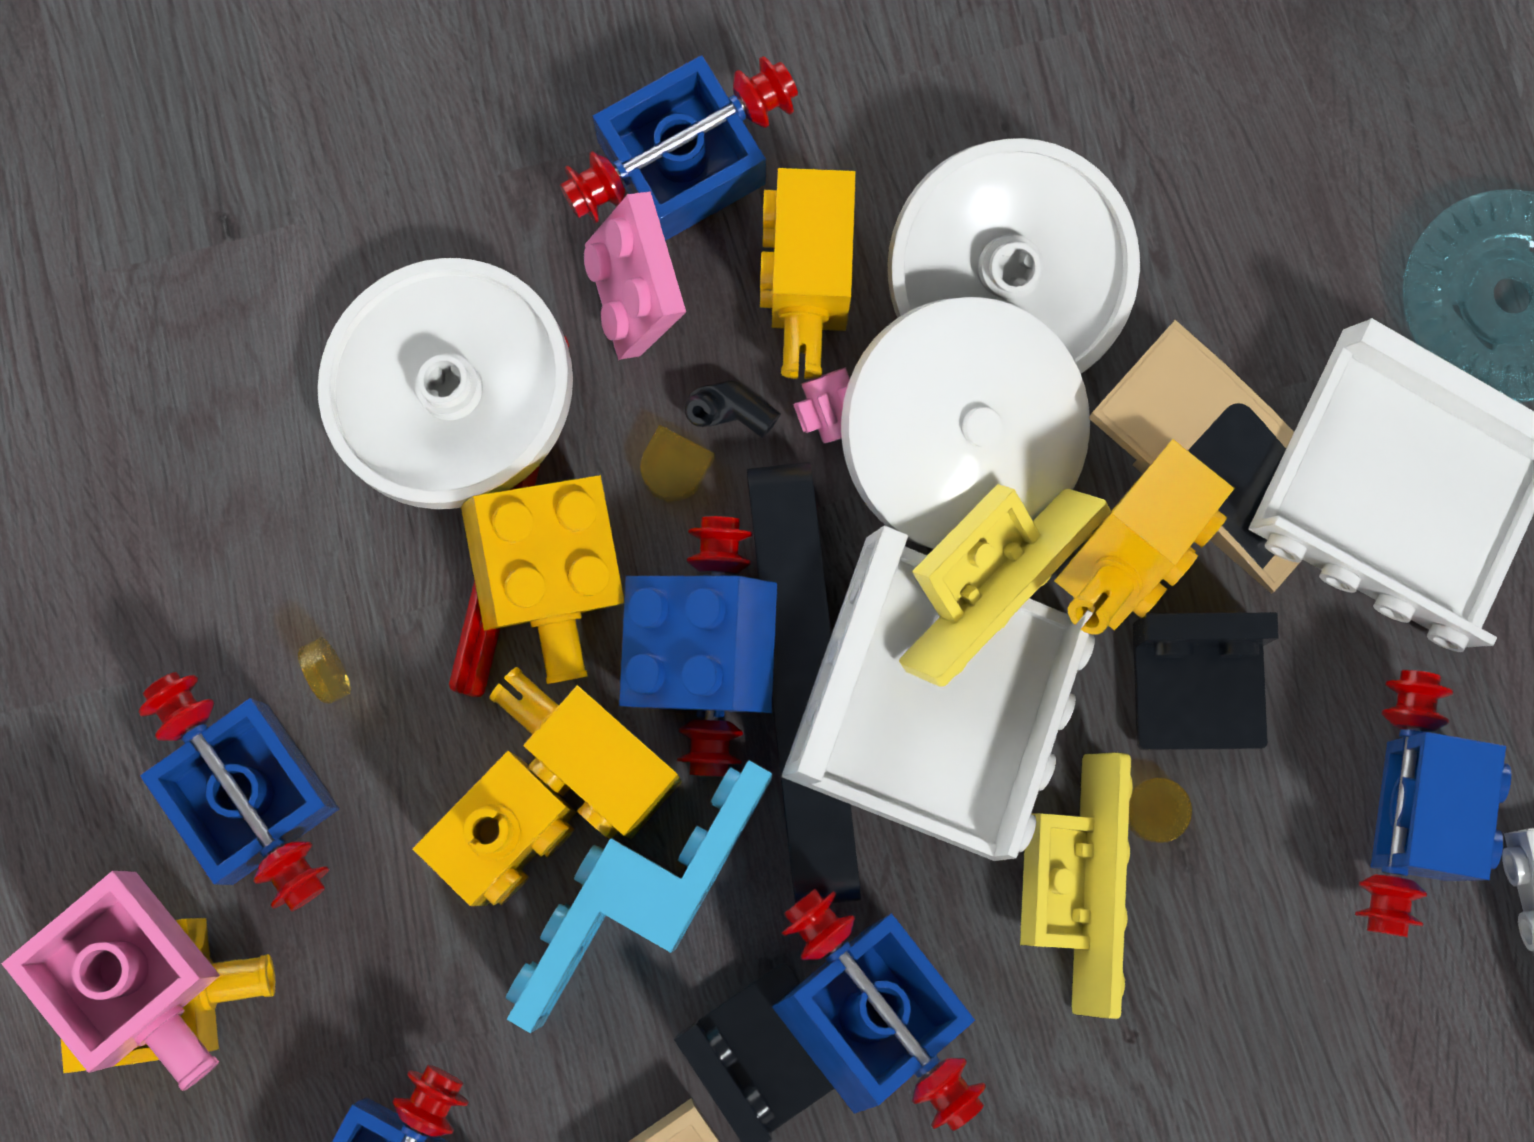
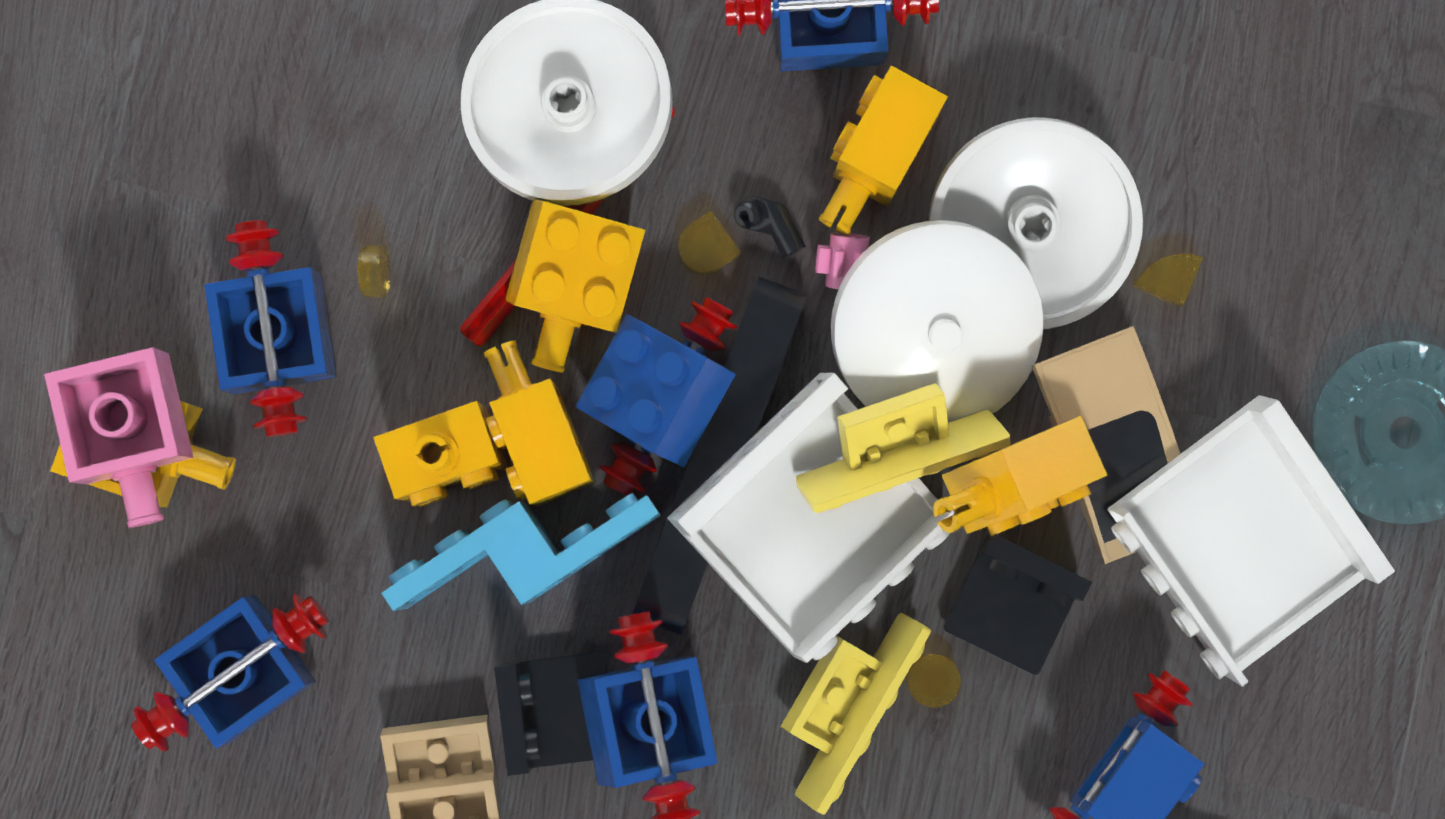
camera: 25 degrees right, 5 degrees up
bright pink plate [584,192,686,360] -> none
none -> clear yellow tile [1132,253,1204,307]

